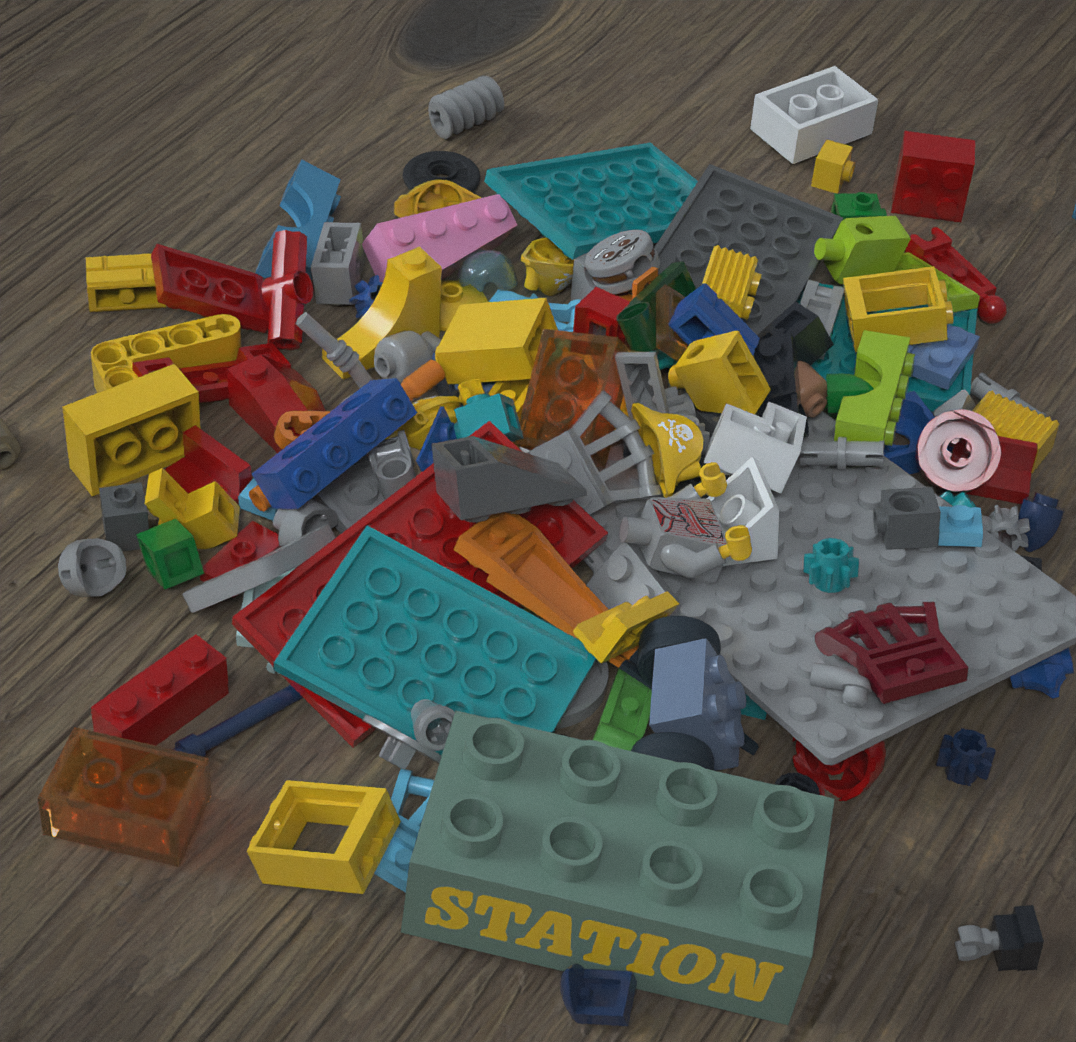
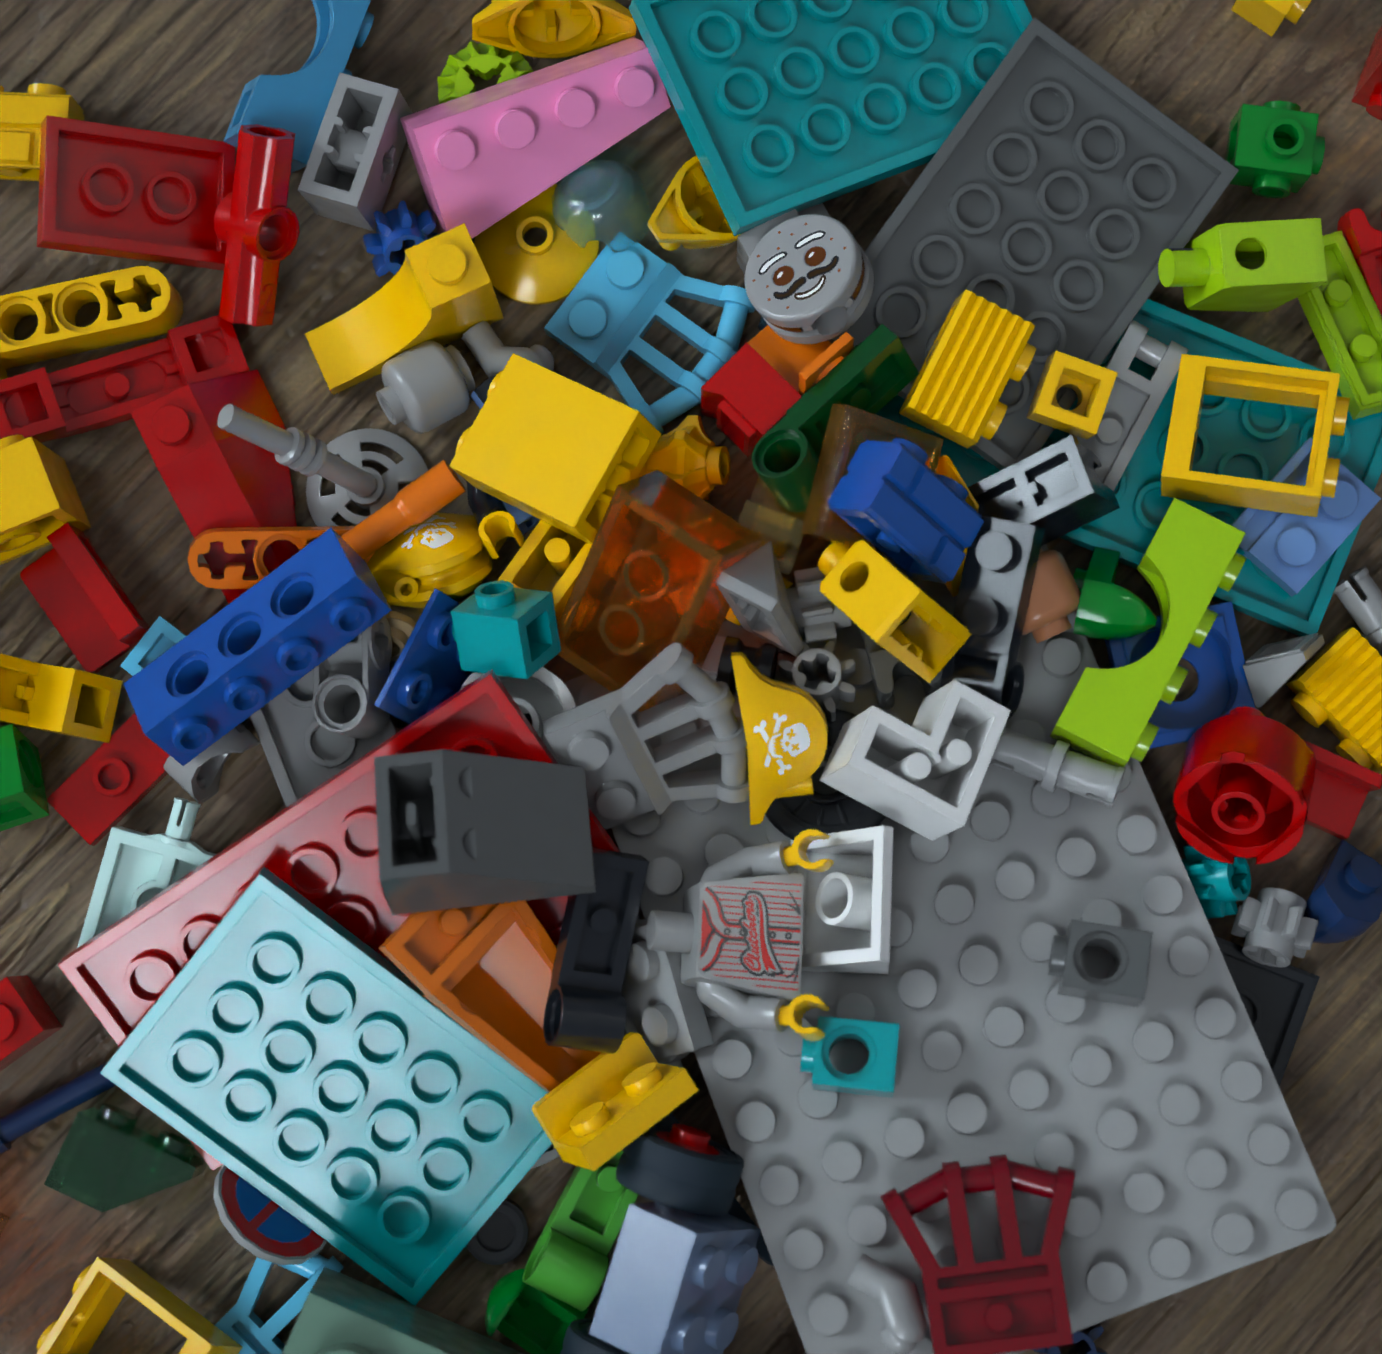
camera: 20 degrees right, 40 degrees up
light grey beam [182,524,336,613] -> none
light grey cone [411,699,455,751] -> none
teal gear [803,538,859,593] -> none
medium azure plate [938,505,983,547] -> none
none -> clear green slope [44,1103,207,1212]
none -> black plate [543,848,649,1054]
none -> teal brick [800,1016,900,1098]
none -> yellow plate [1026,351,1118,440]

